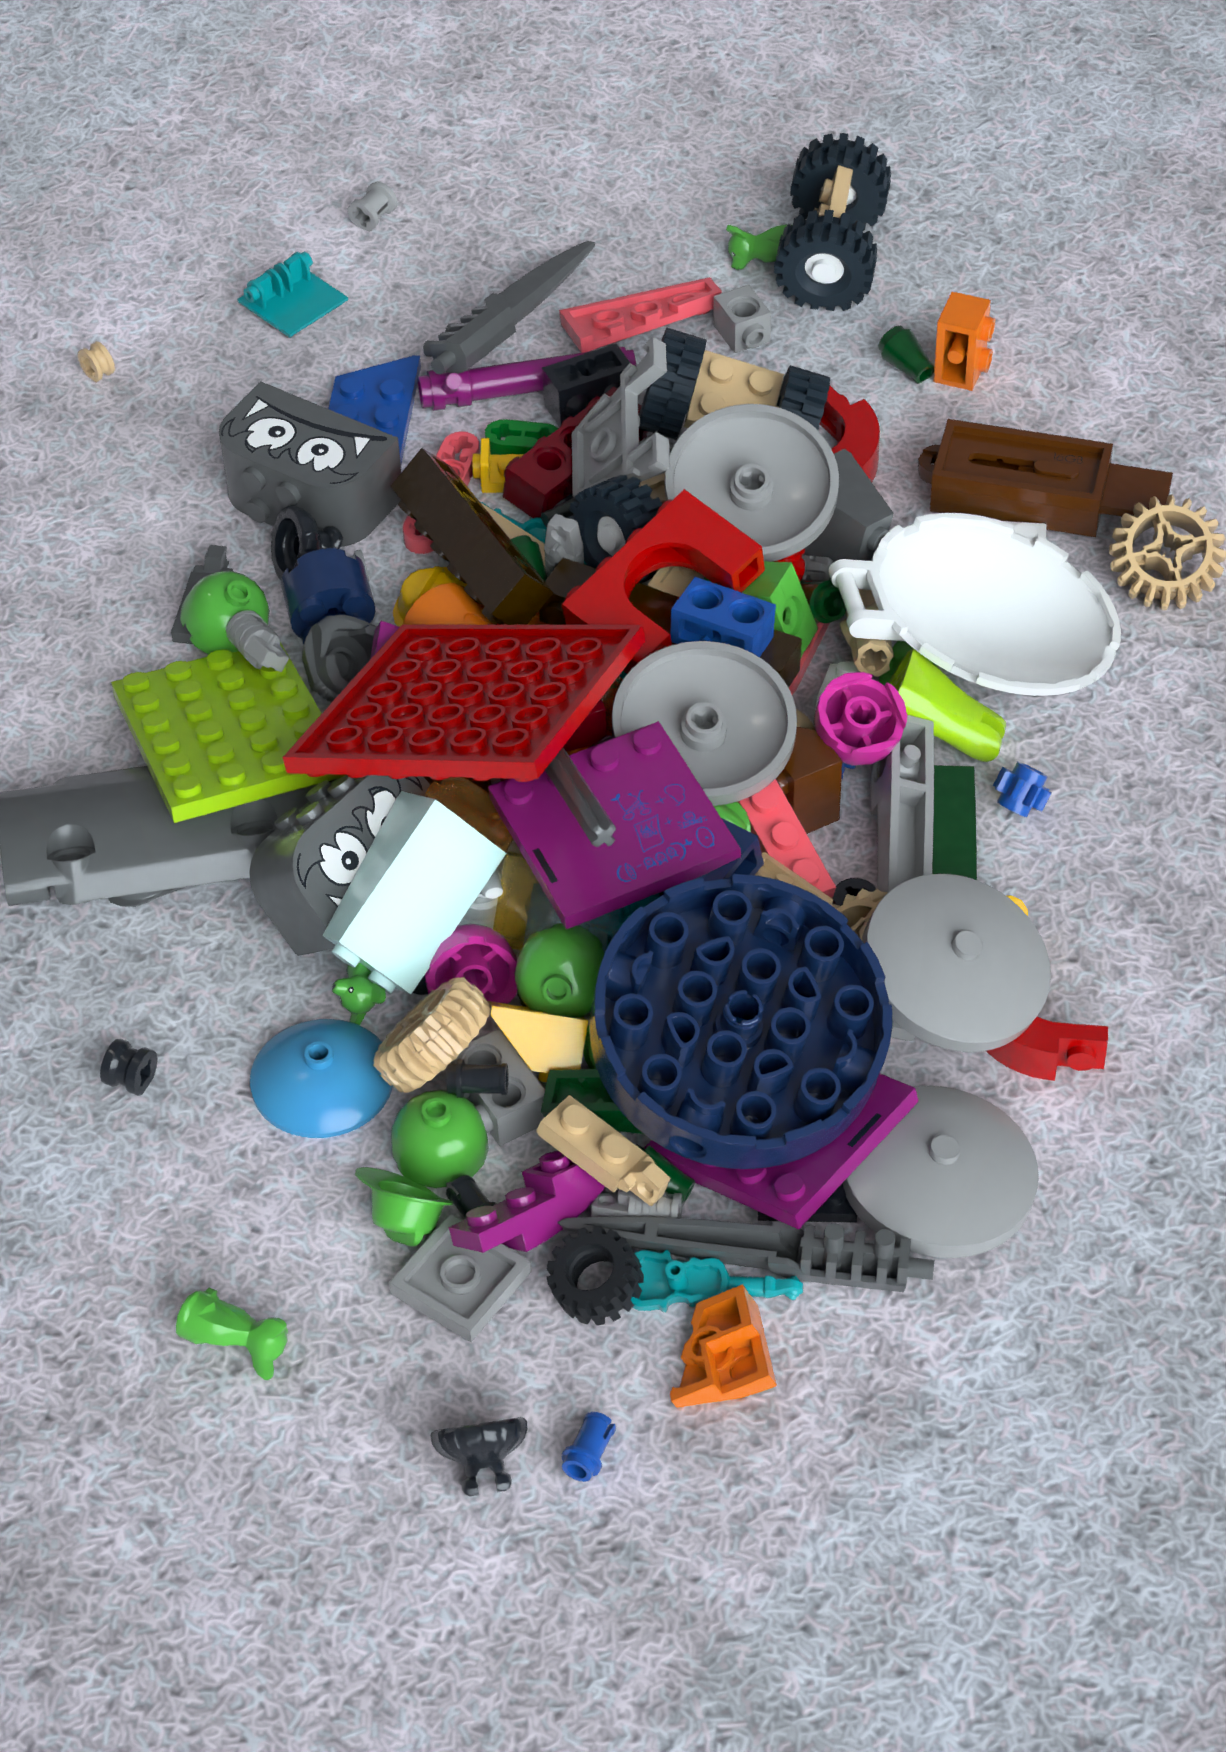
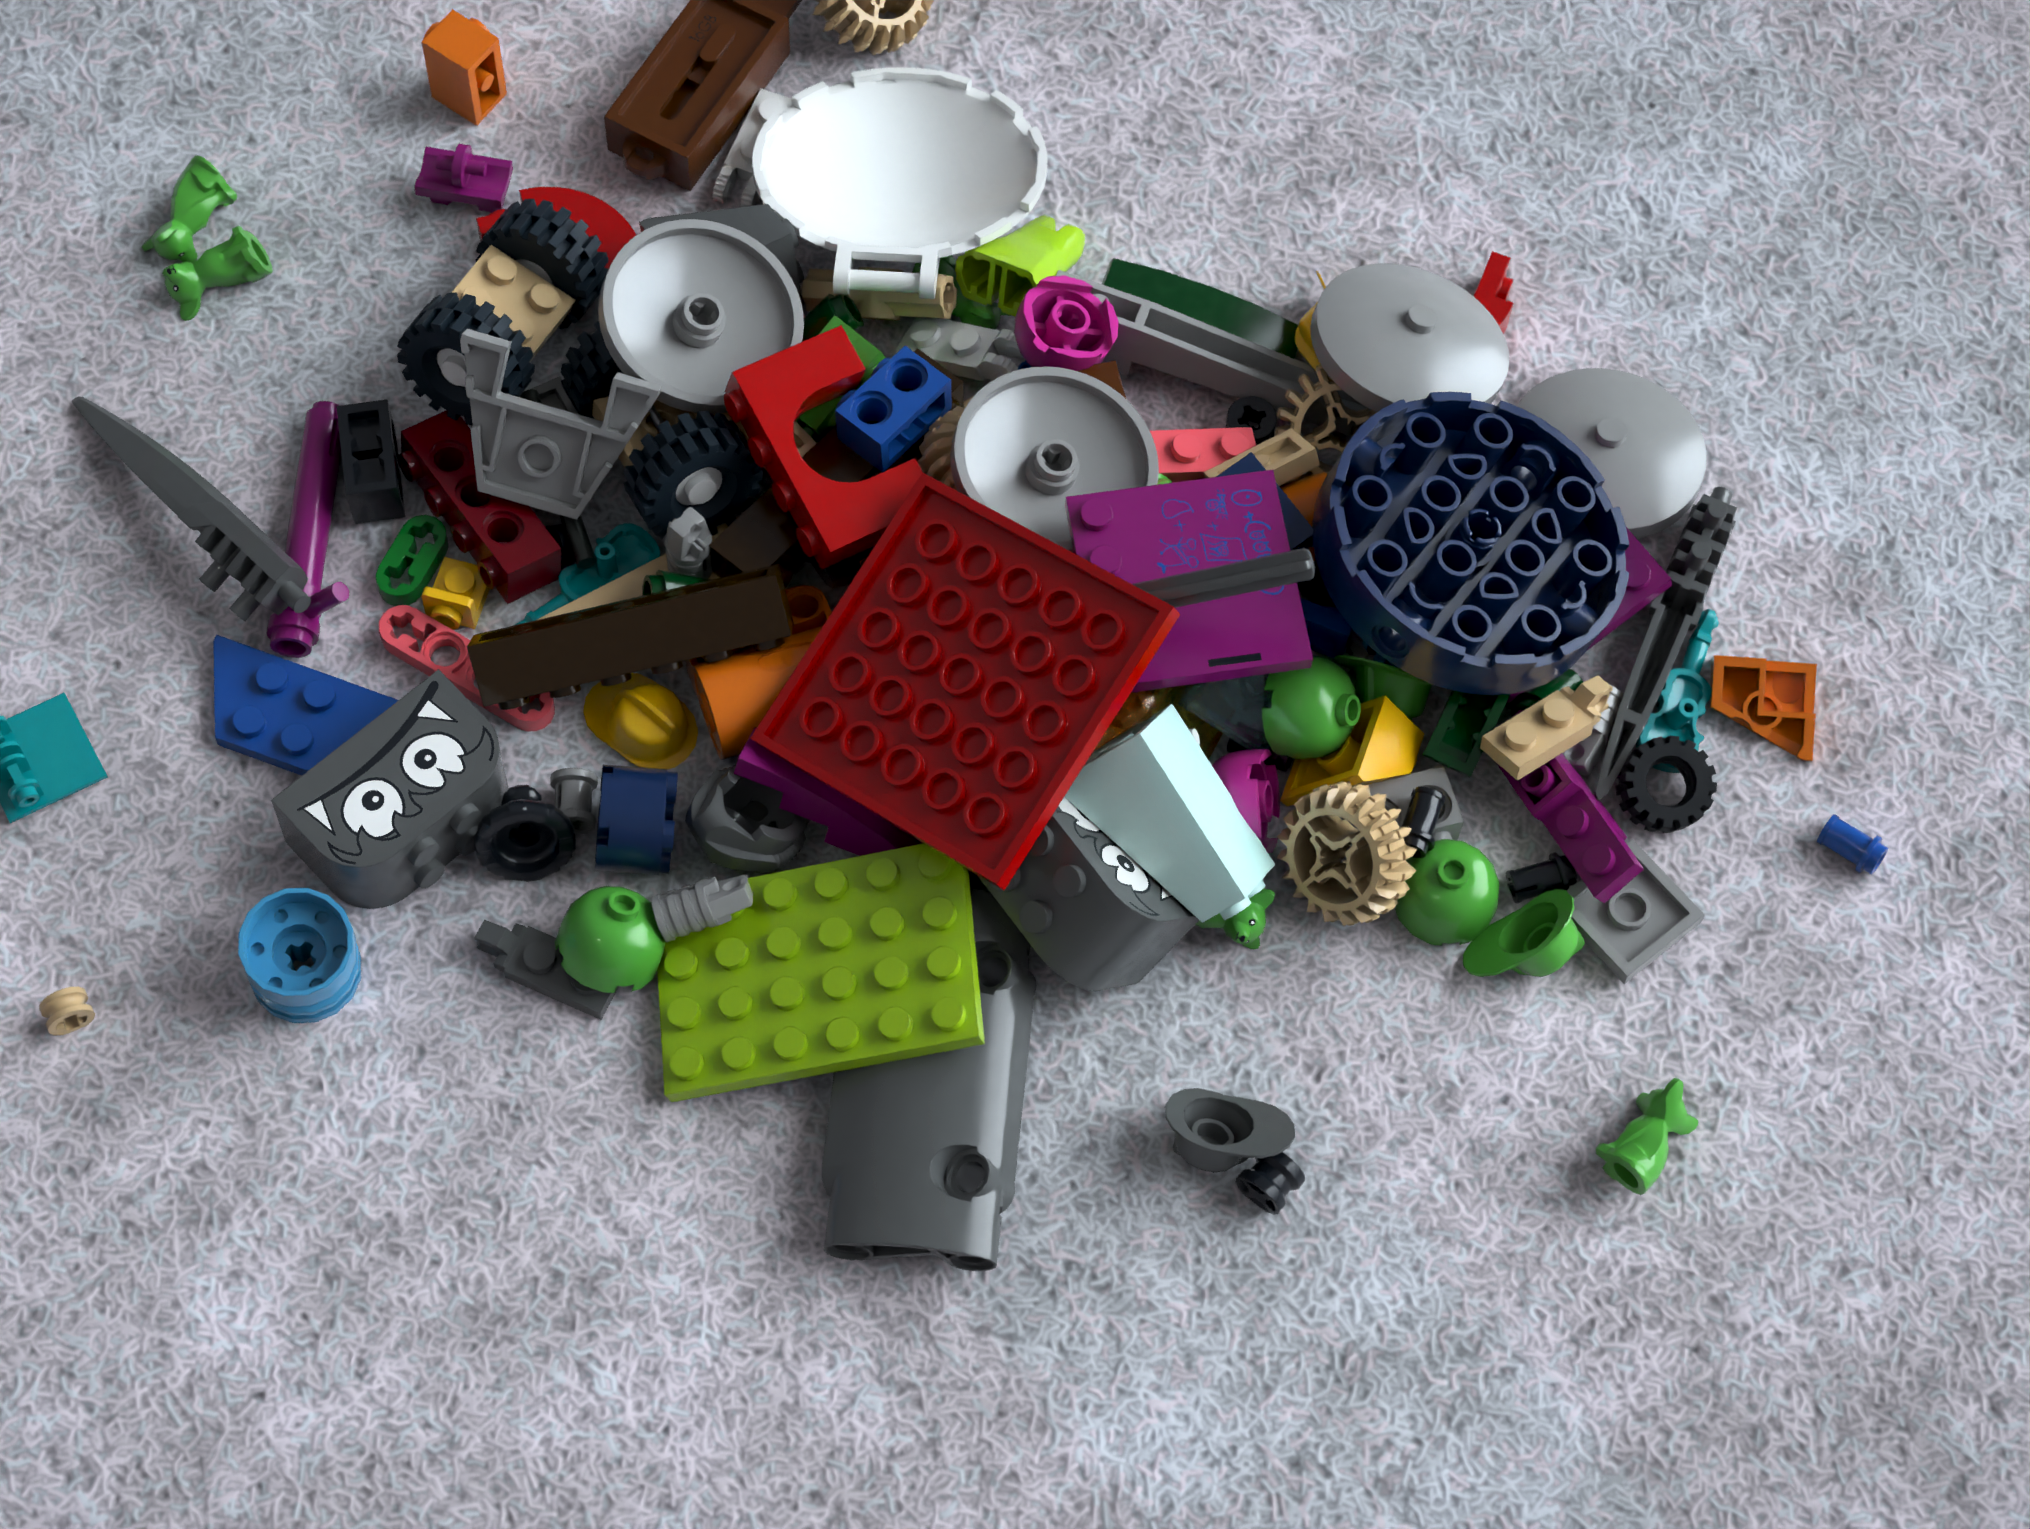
camera: 80 degrees left, 15 degrees up
dark azure dish [250,1019,393,1138] -> none
black hair [430,1417,528,1497] -> none
coral wing [559,277,722,353] -> none
light grey brick [713,285,771,353] -> none
black plate [774,133,891,311] -> none
dark green cone [878,325,935,384] -> none
blue gear [993,761,1052,817] -> none
none -> bright green animal [162,226,273,321]
none -> dark azure wheel [238,888,361,1023]
none -> magenta hips [414,143,513,212]
none -> dark grey piece [1165,1088,1295,1173]

